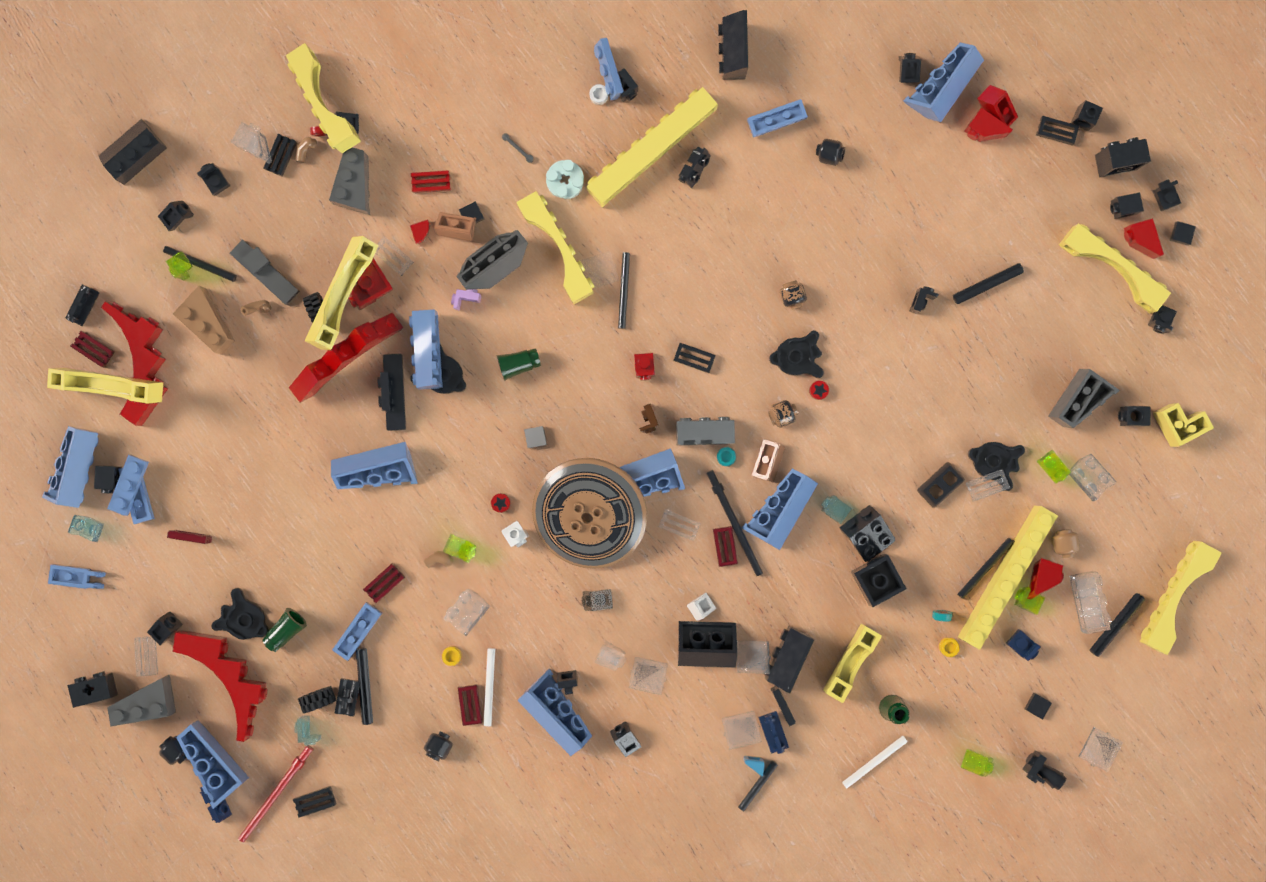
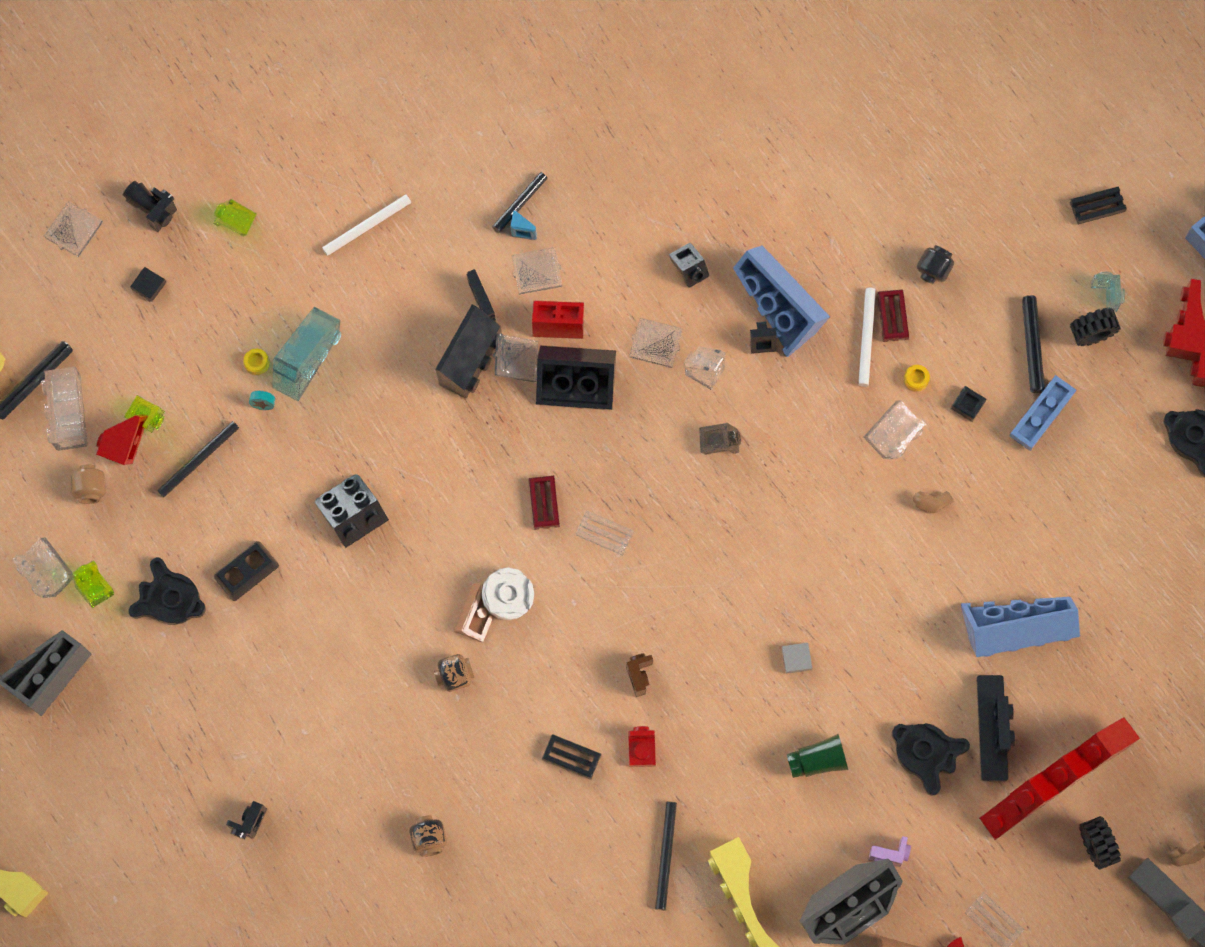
camera: 175 degrees left, 15 degrees down
bar [238,745,313,843] -> none
dark green plant [262,608,307,652] -> none
light yellow arch [305,236,379,350] -> none
black hips [334,678,361,717] -> none
red plate [348,258,393,311] -> none
dark red tile [363,563,405,604] -> none
medium blue wedge [409,309,443,390] -> none
clear neon green bracket [443,534,476,563] -> none
red tile [491,493,511,513] -> none
white bracket [502,521,529,548] -> none
dish [532,458,647,569] -> none
medium blue wedge [619,449,685,497] -> none
wedge [676,417,735,445] -> none
white slope [687,593,716,621] -> none
black bar [706,470,763,576] -> none
teal tile [717,447,736,466] -> none
medium blue wedge [742,469,818,550] -> none
dark blue hinge [759,711,789,754] -> none
black tile [769,330,824,378] -> none
red tile [809,380,829,400] -> none
clear light blue bracket [821,495,852,524] -> none
light yellow arch [823,623,882,703] -> none
black brick [850,554,907,607] -> none
dark green plant [879,695,910,724] -> none
black axle [953,263,1024,304] -> none
light yellow brick [958,505,1058,650] -> none
clear tile [966,469,1010,502] -> none
dark blue bracket [1006,629,1041,661] -> none
none -> clear light blue wedge [272,307,342,401]
none -> white tile [482,567,534,621]
none -> red hinge [532,301,584,339]
none -> black tile [951,386,987,422]

